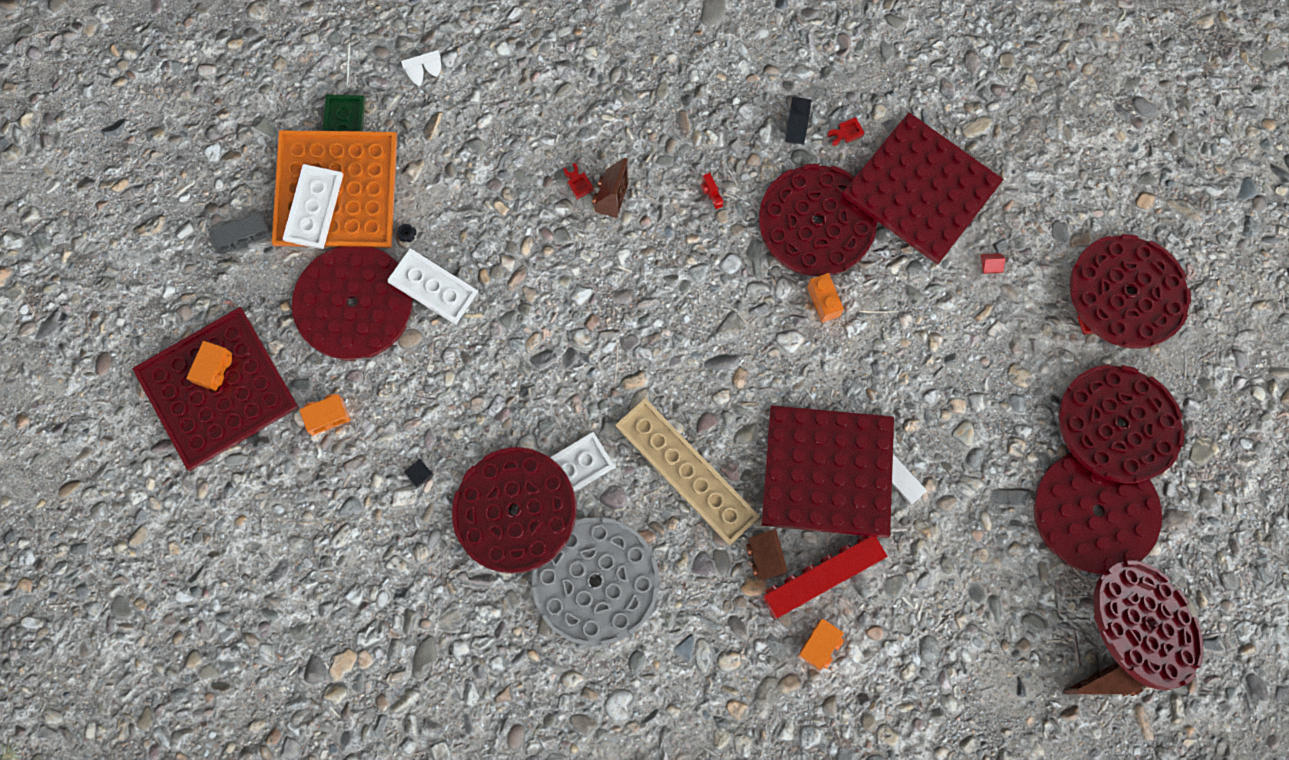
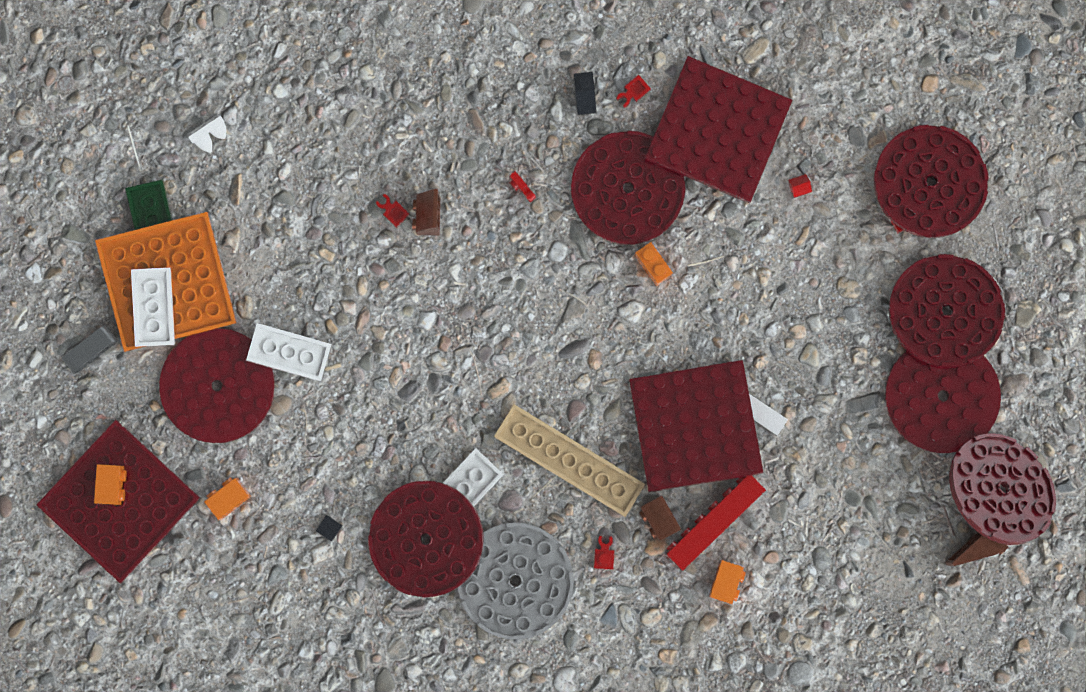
camera: 15 degrees left, 10 degrees up
black plate [397,224,417,242] -> none
none -> red plate [594,536,615,570]

